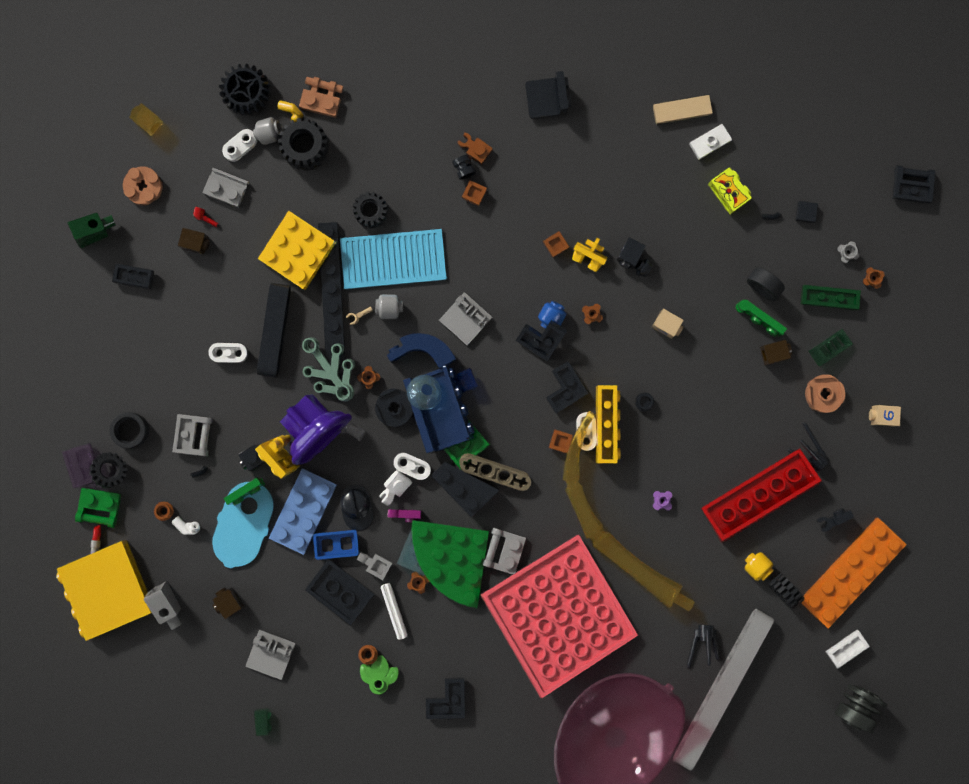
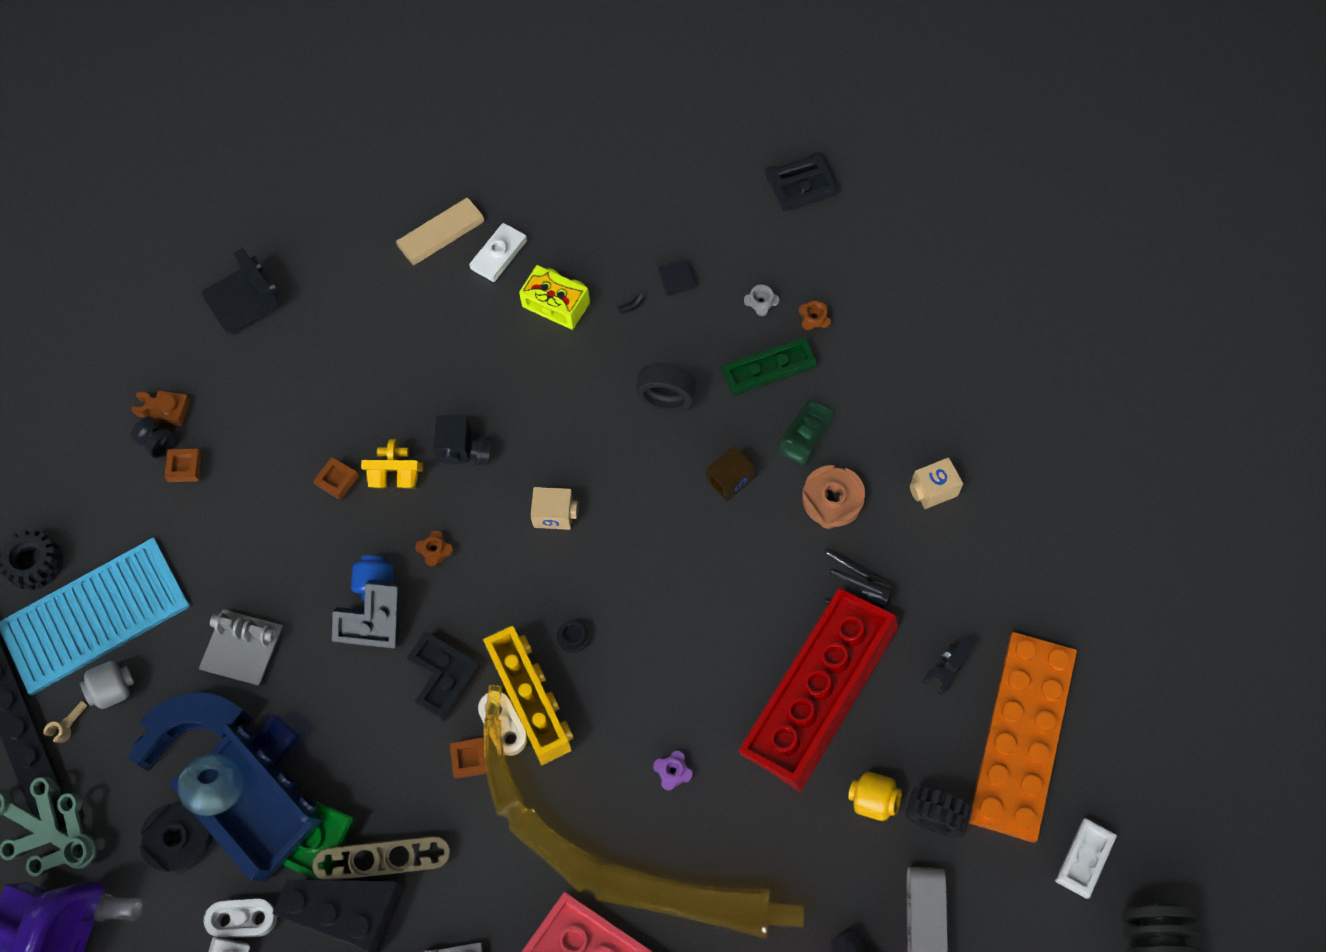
camera: 20 degrees left, 20 degrees down
dark orange plate [357,366,380,389] -> none
green plate [735,300,787,337] -> none

